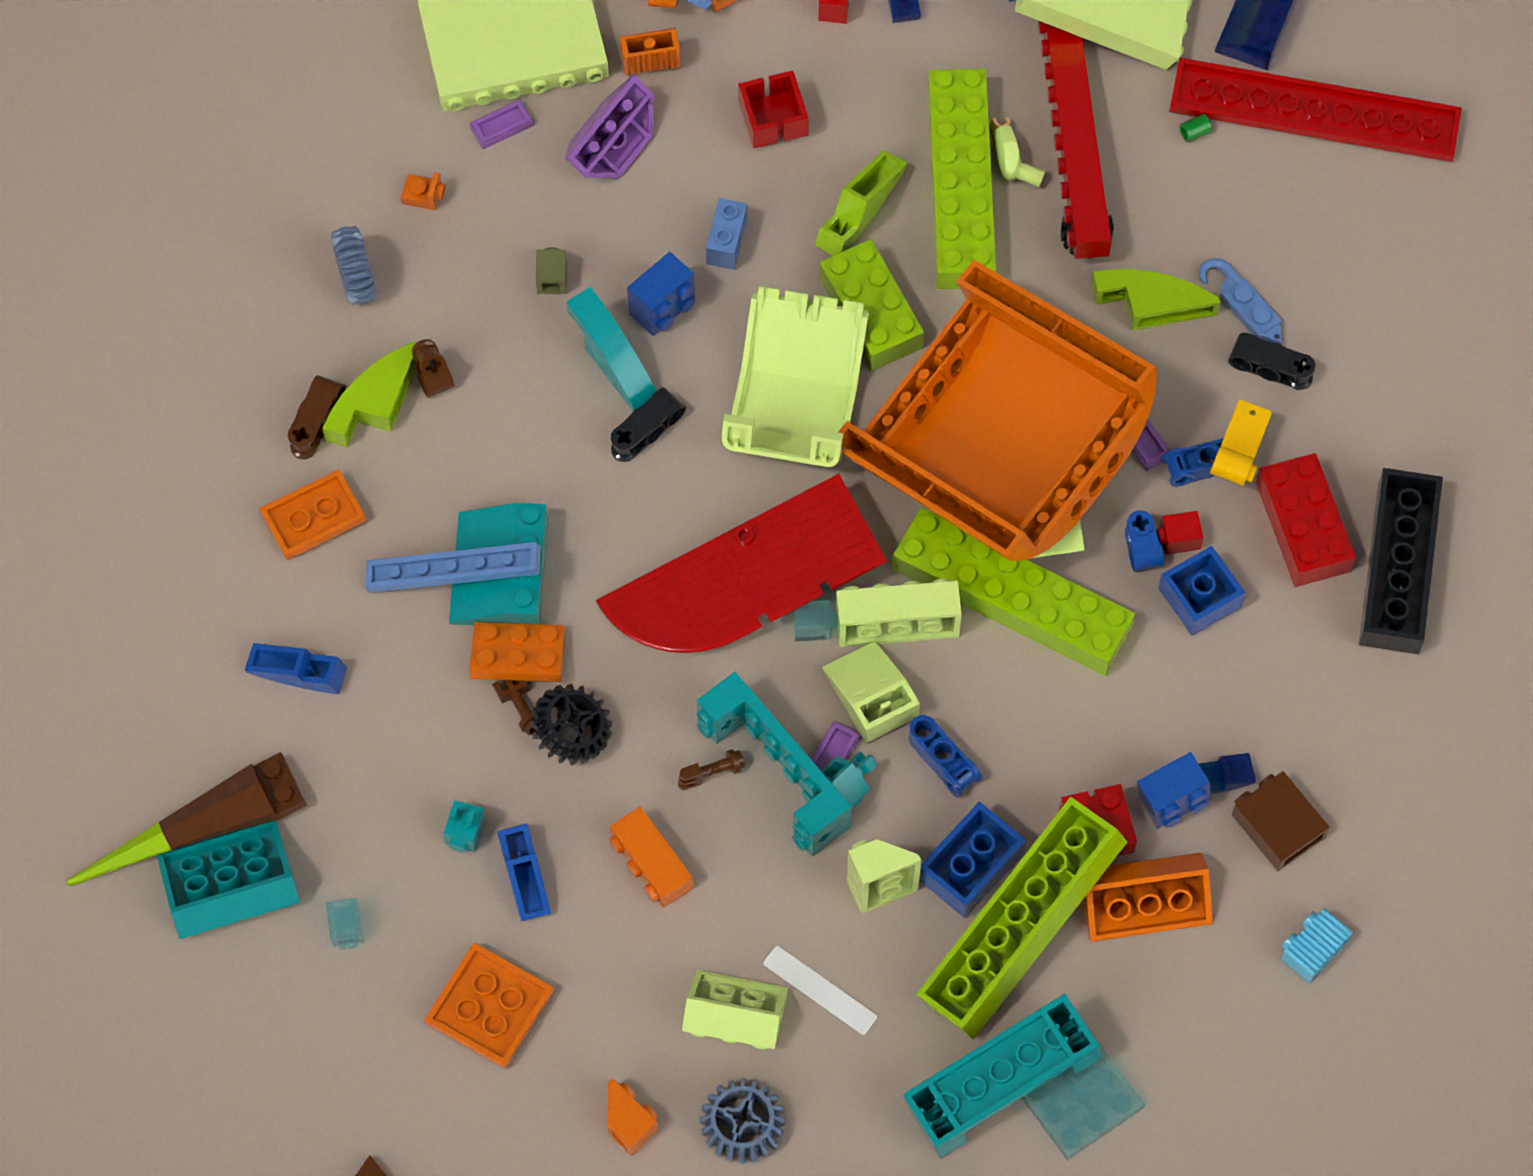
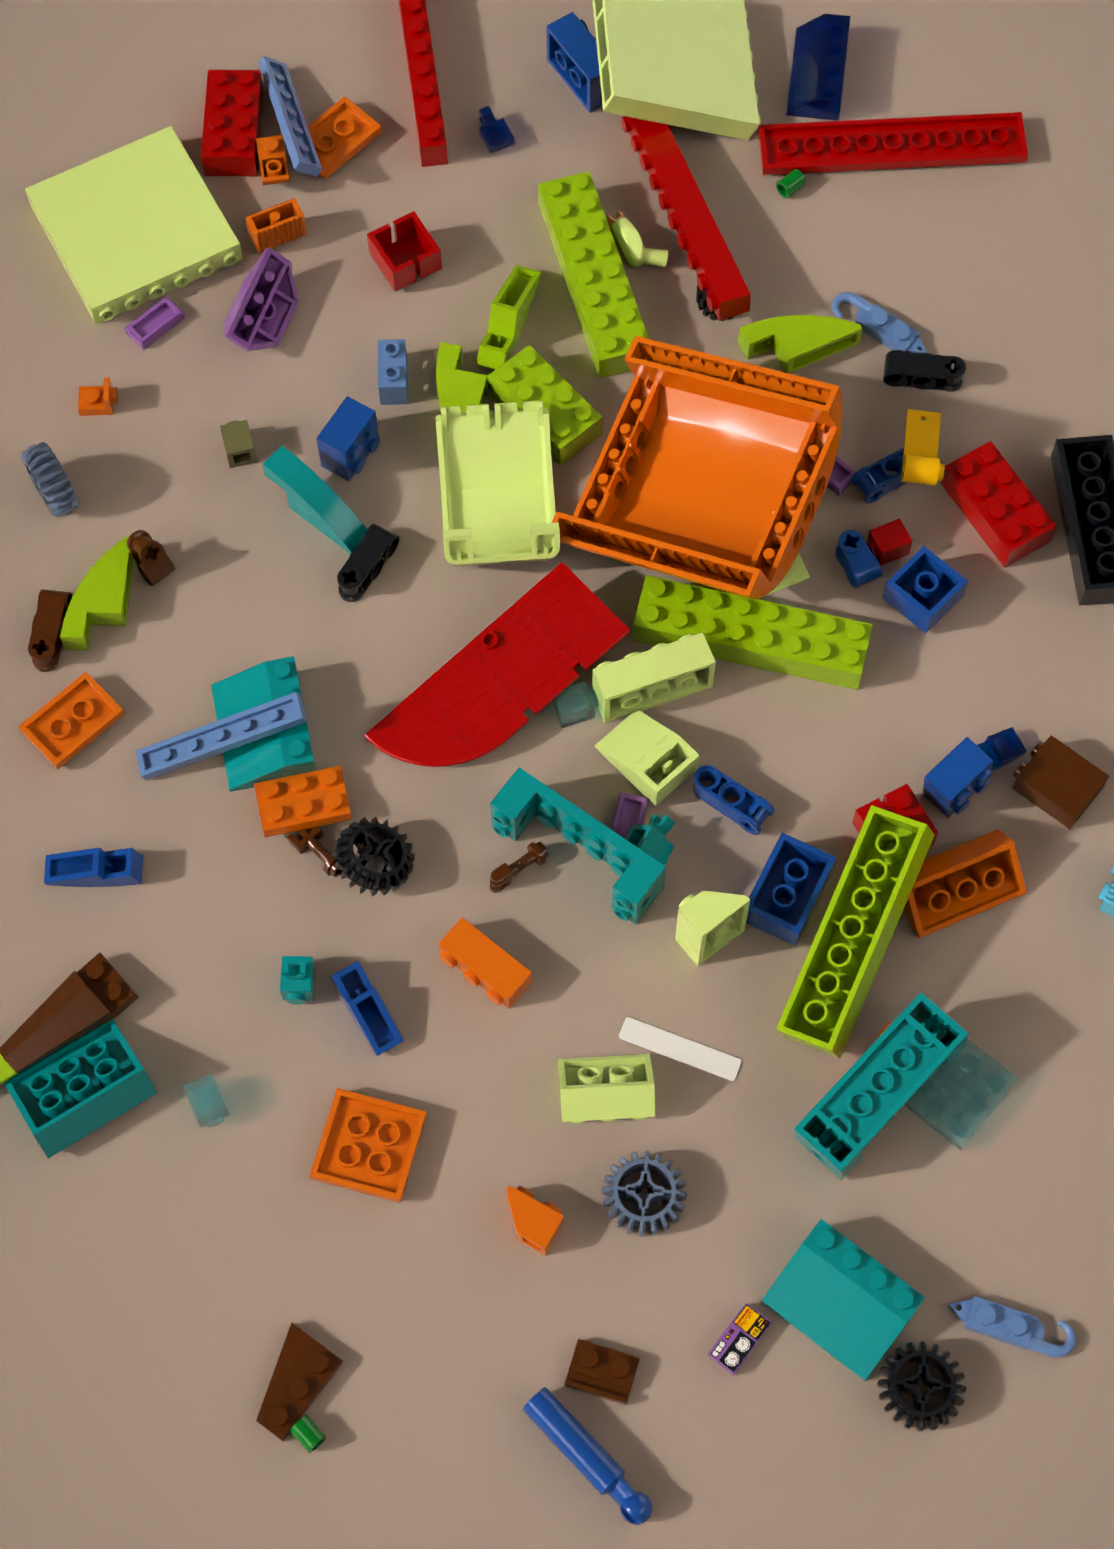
camera: 15 degrees left, 0 degrees up
none -> lime slope [436,342,488,413]

